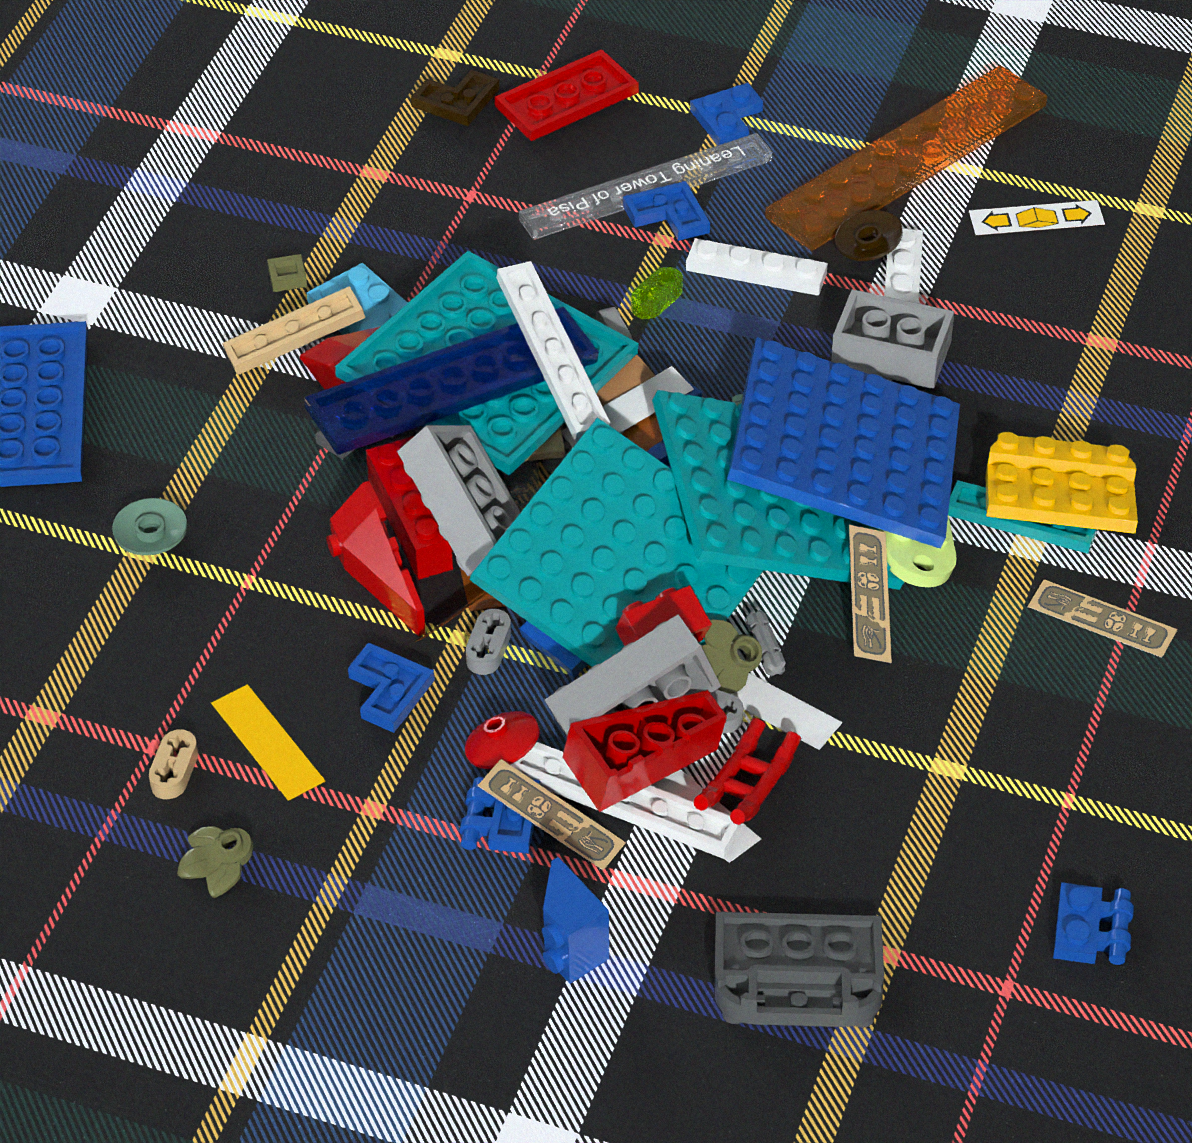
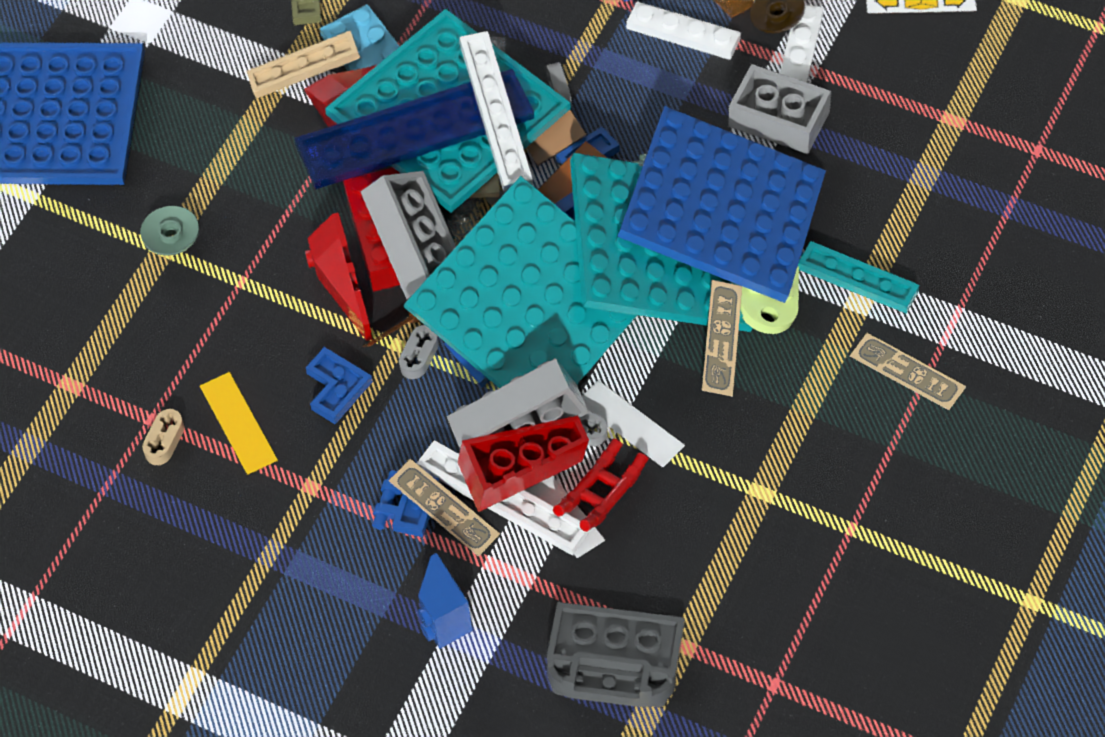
camera: 10 degrees right, 10 degrees up
olive plate [177,826,253,898] -> none
red dish [465,711,540,769] -> none
white sticker [561,366,694,447] -> none
red brick [615,585,712,646] -> none
clear neon green beam [631,267,683,319] -> none
olive plate [701,619,762,694] -> none
light grey axle [746,610,786,676] -> none
yellow plate [985,432,1138,534] -> none
blue plate [1053,882,1134,965] -> none

